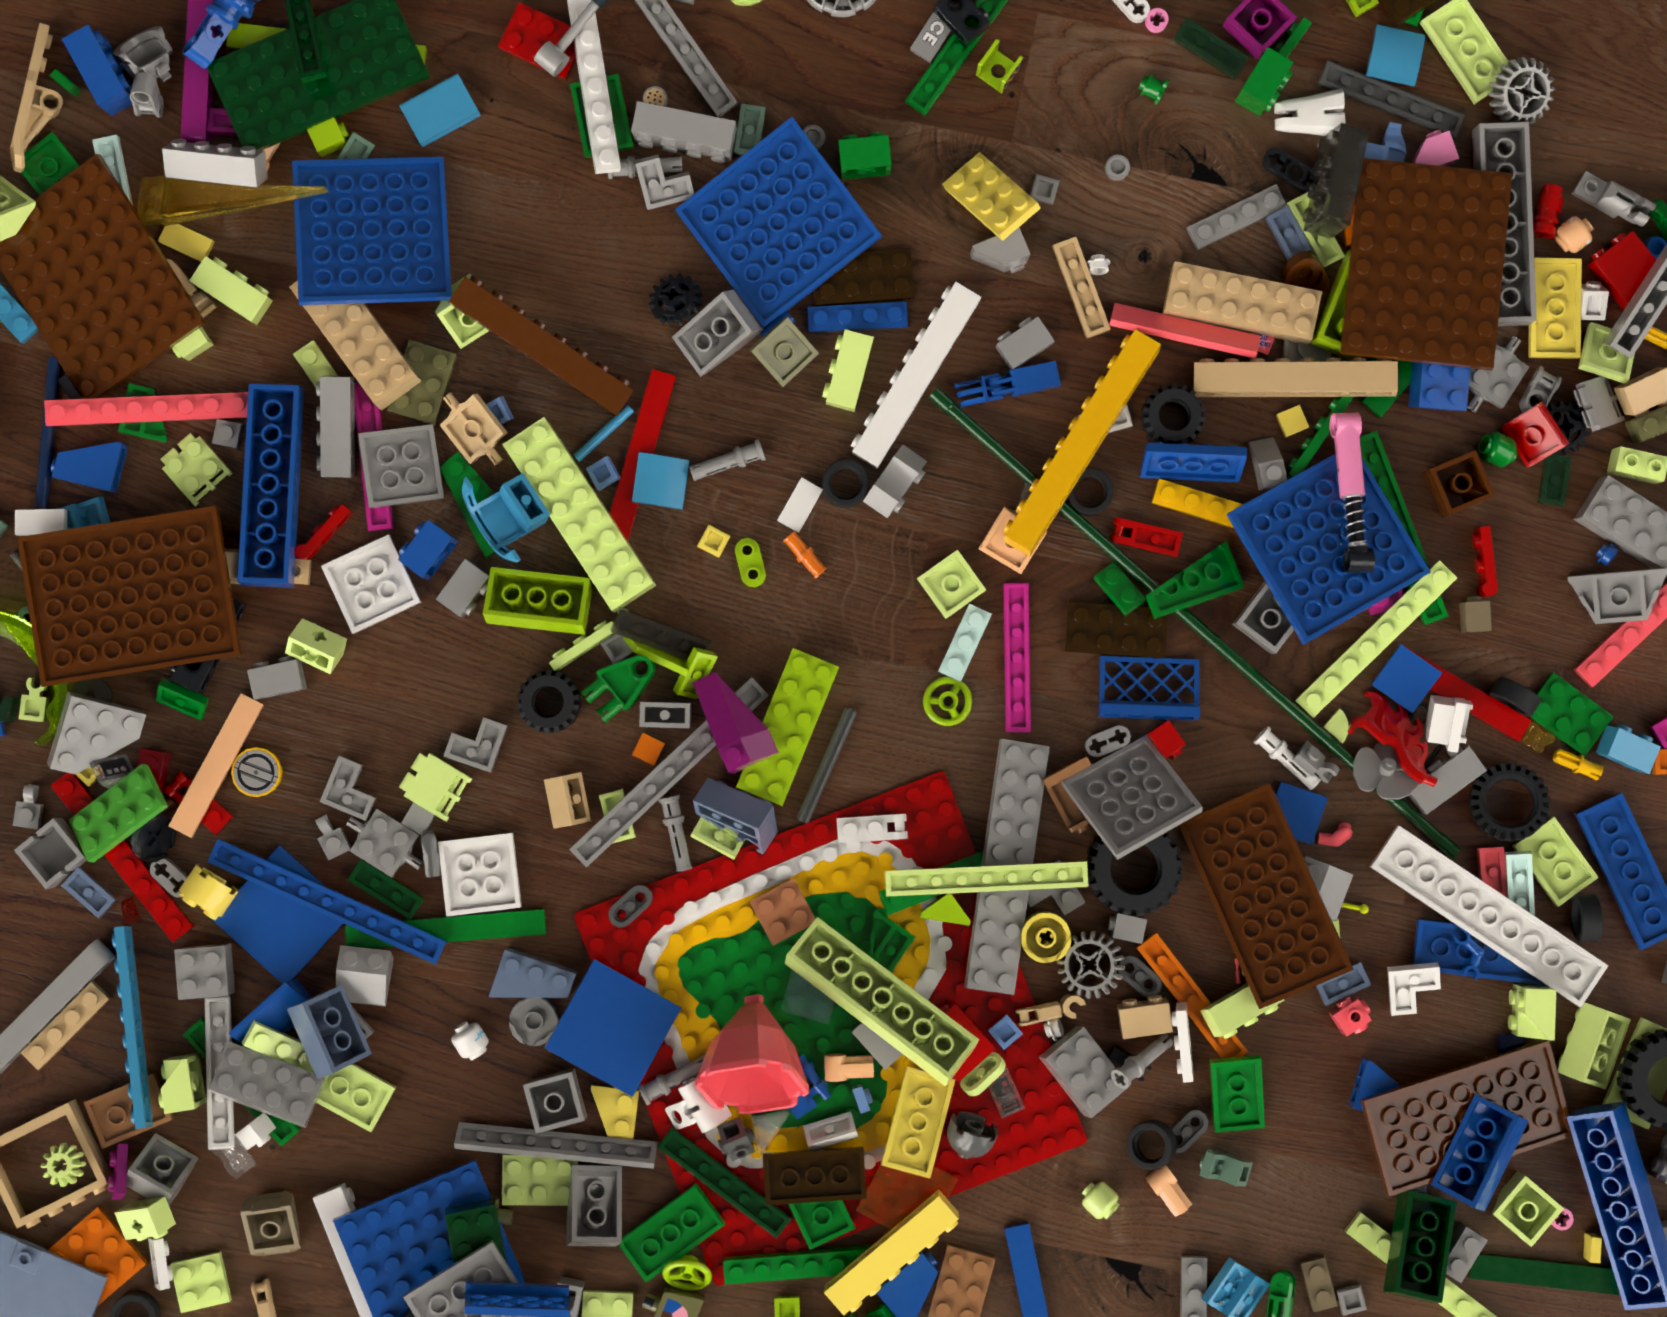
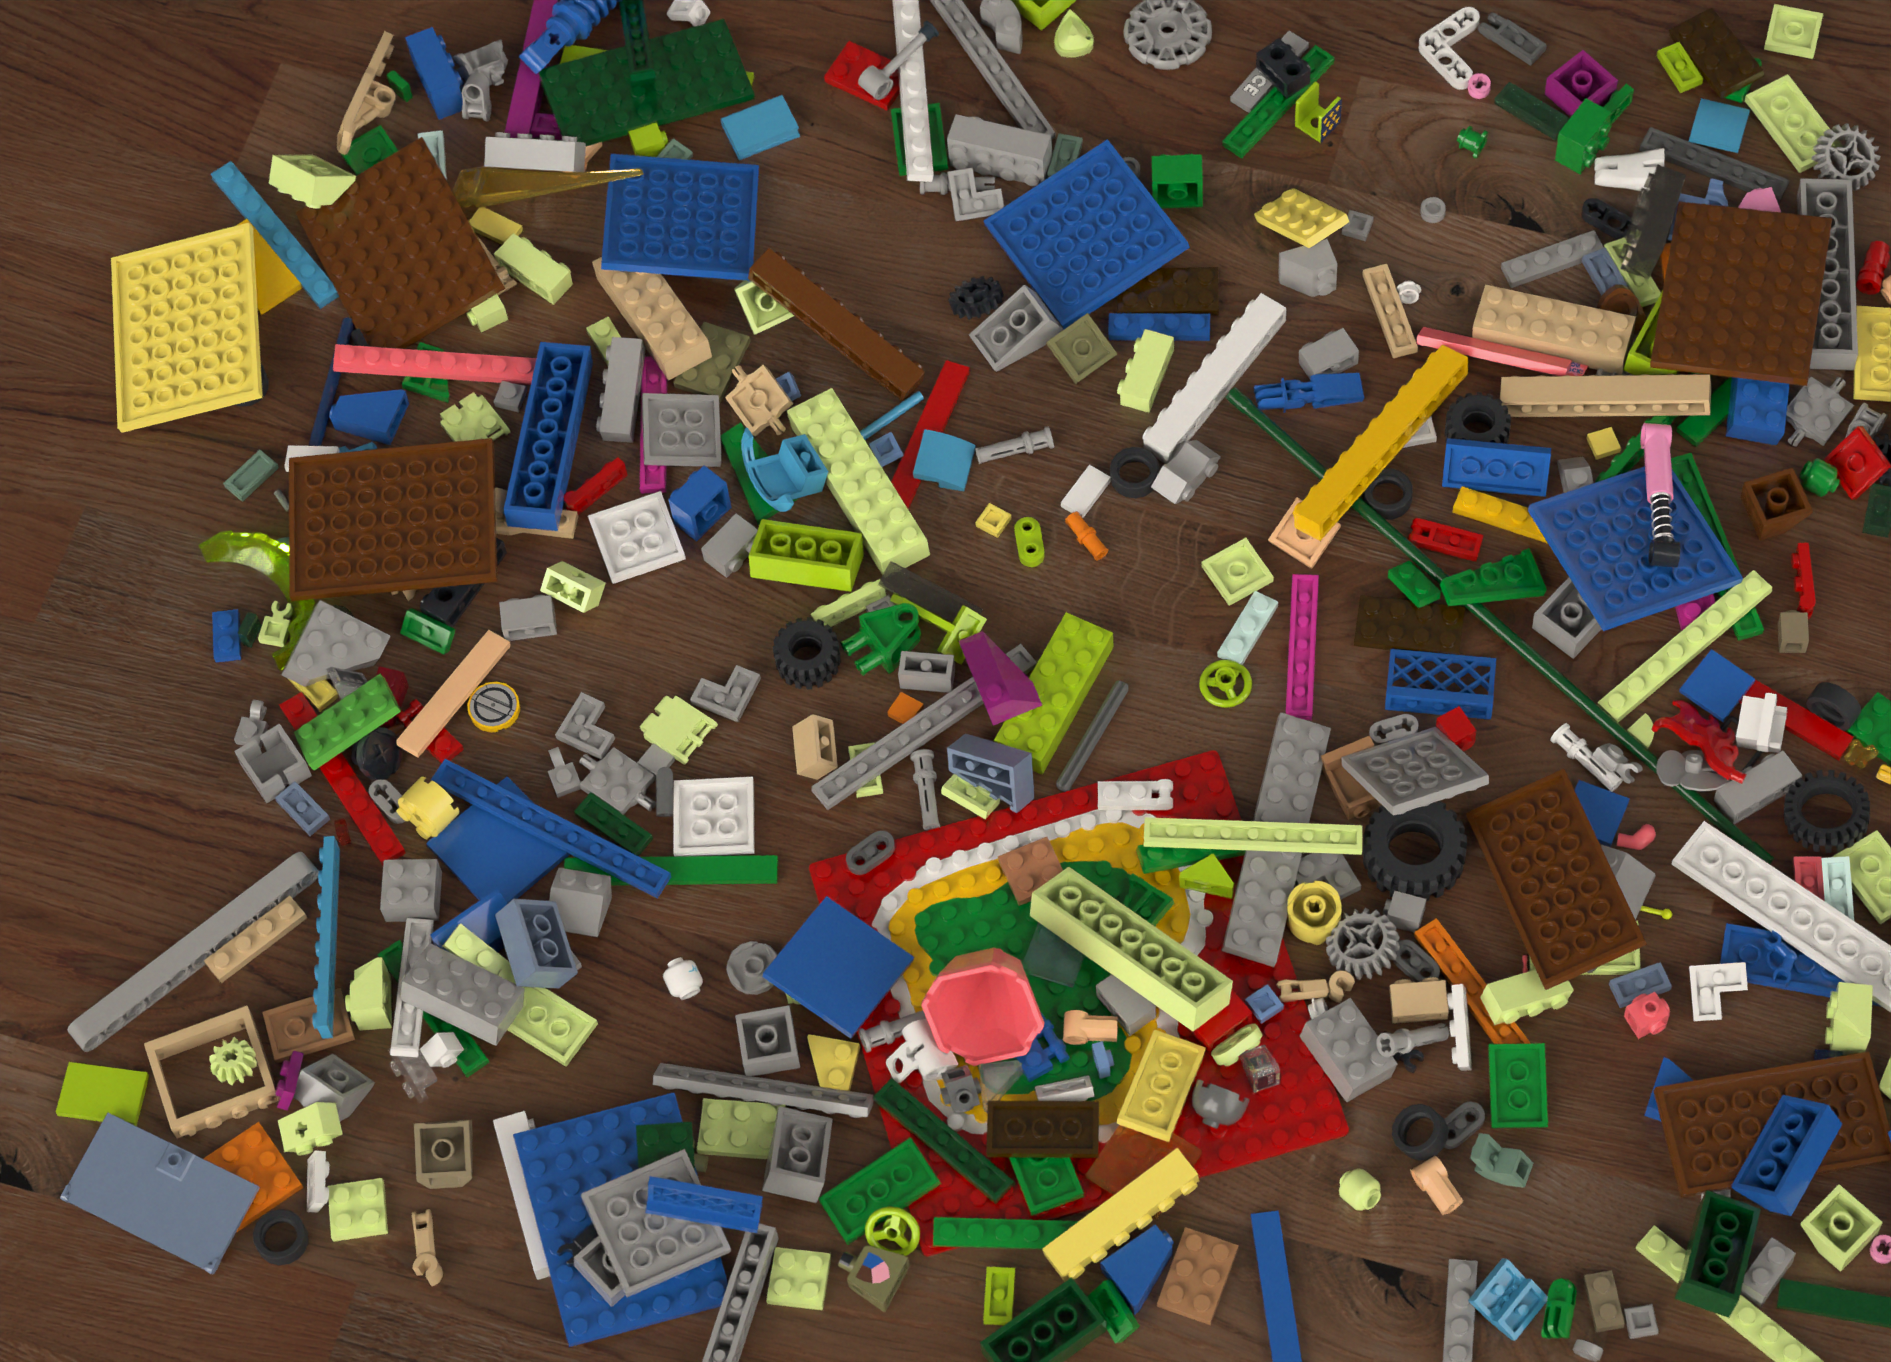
camera: 15 degrees right, 25 degrees down
sand blue wedge [489,947,579,998] -> none

